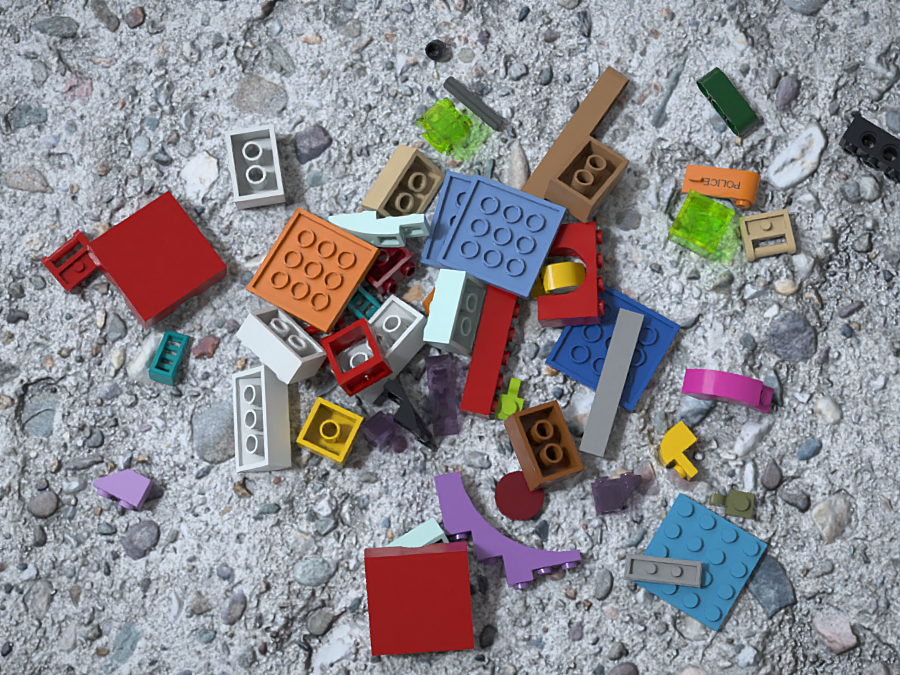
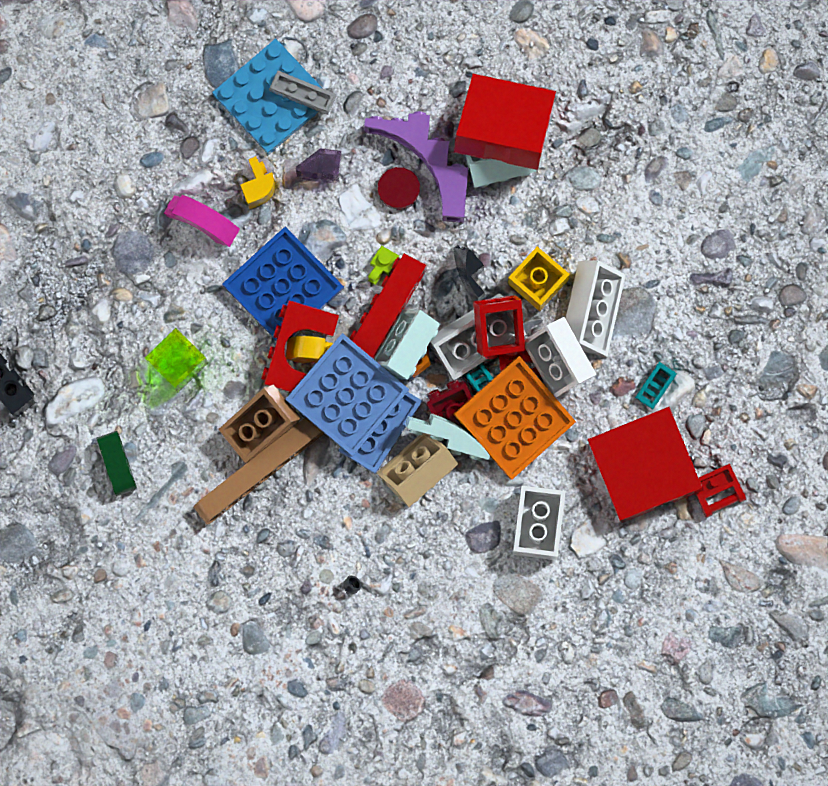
camera: 165 degrees left, 0 degrees up
lavender slope [92,469,154,511] -> none
clear purple slope [359,410,400,452] -> none
clear neon green brick [416,97,473,156] -> none
clear purple slope [425,354,459,437] -> none
dark grey axle [443,76,503,131] -> none
dark orange brick [503,399,584,492] -> none
light grey tile [578,308,644,459] -> none
orange door [682,164,761,210] -> none
olive plate [709,489,755,520] -> none
tan plate [738,209,796,262] -> none

